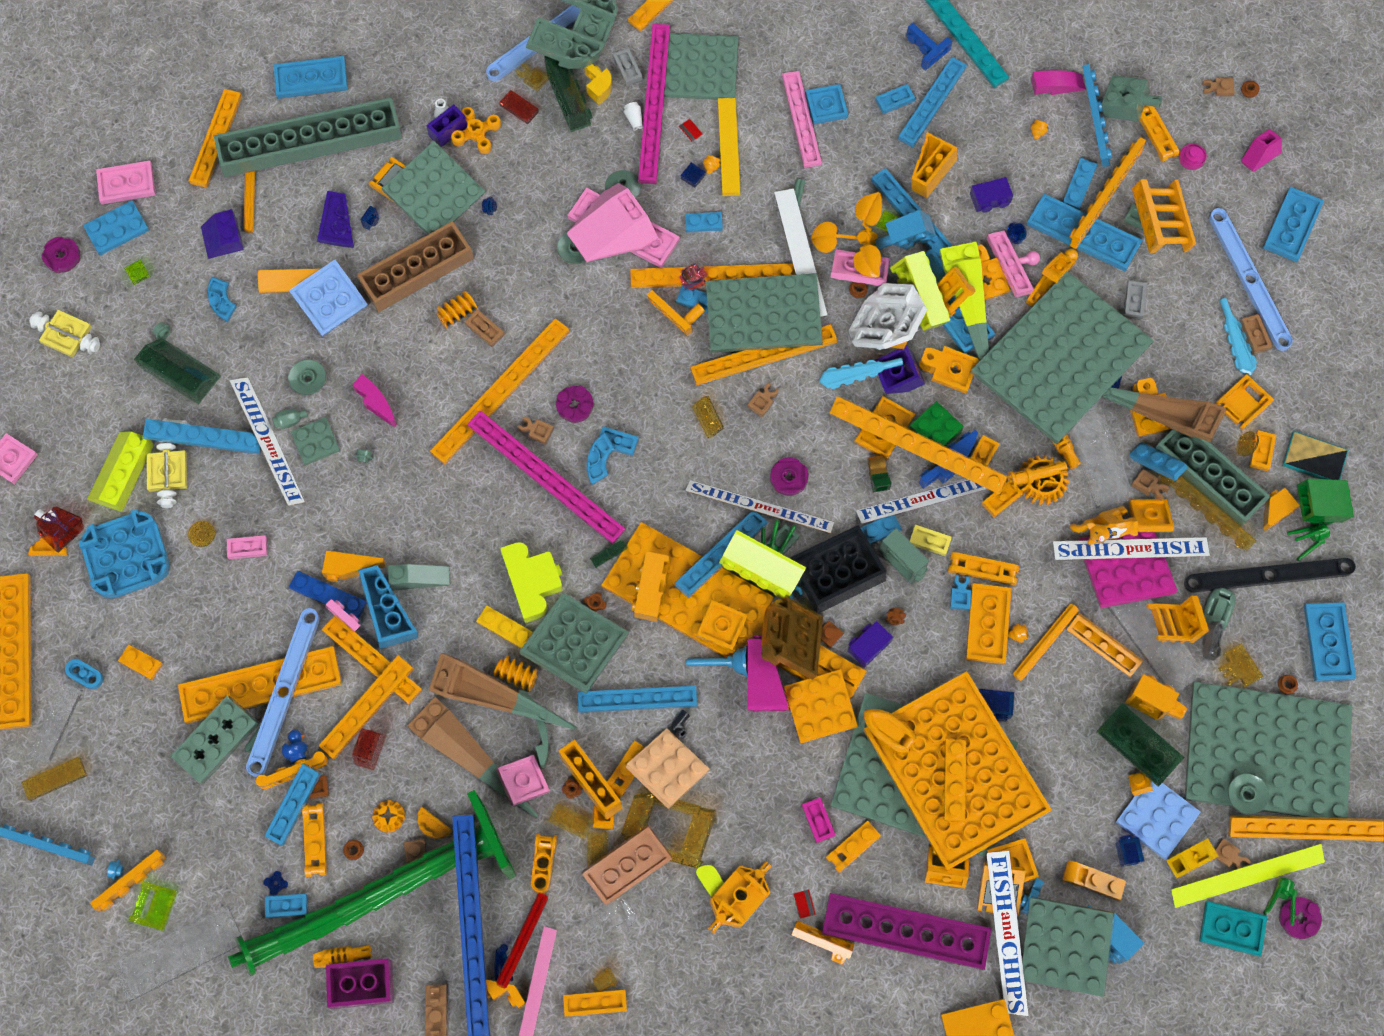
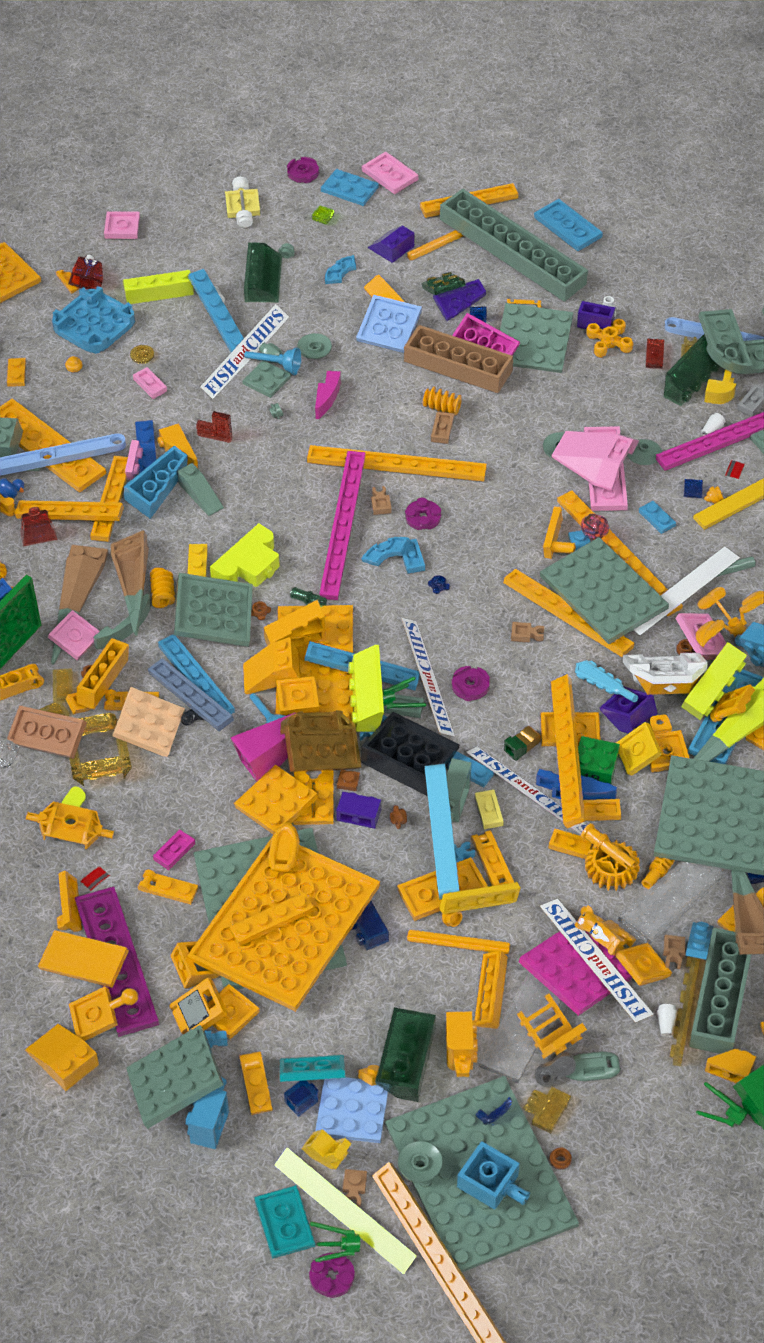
camera: 60 degrees right, 20 degrees down
light yellow plate [147,441,187,508] -> none
clear blue plate [482,197,497,215] -> none
clear yellow plate [692,396,724,438] -> none
white sticker [987,851,1028,1016] -> none
black beam [1184,558,1356,593] -> none
dark azure plate [1304,602,1356,682] -> none
none -> light orange tile [38,930,129,988]
none -> light orange plate [65,356,83,373]
none -> light orange plate [69,986,138,1041]
none -> sand blue plate [148,658,234,732]
none -> clear red tile [196,411,233,443]
none -> light orange slope [243,638,300,694]
none -> dark azure piece [244,347,301,375]
none -> teal tile [280,1055,345,1082]
none -> clear green plate [421,272,466,295]
none -> medium azure beam [425,764,460,900]
none -> clear blue plate [428,575,450,594]
none -> yellow plate [439,882,521,914]
none -> dark pink wedge [452,313,520,356]
none -> dark azure brick [457,1141,530,1210]
none -> clear blue piece [475,1097,512,1125]
none -> yellow plate [616,722,663,776]
none -> white cone [657,1004,678,1037]

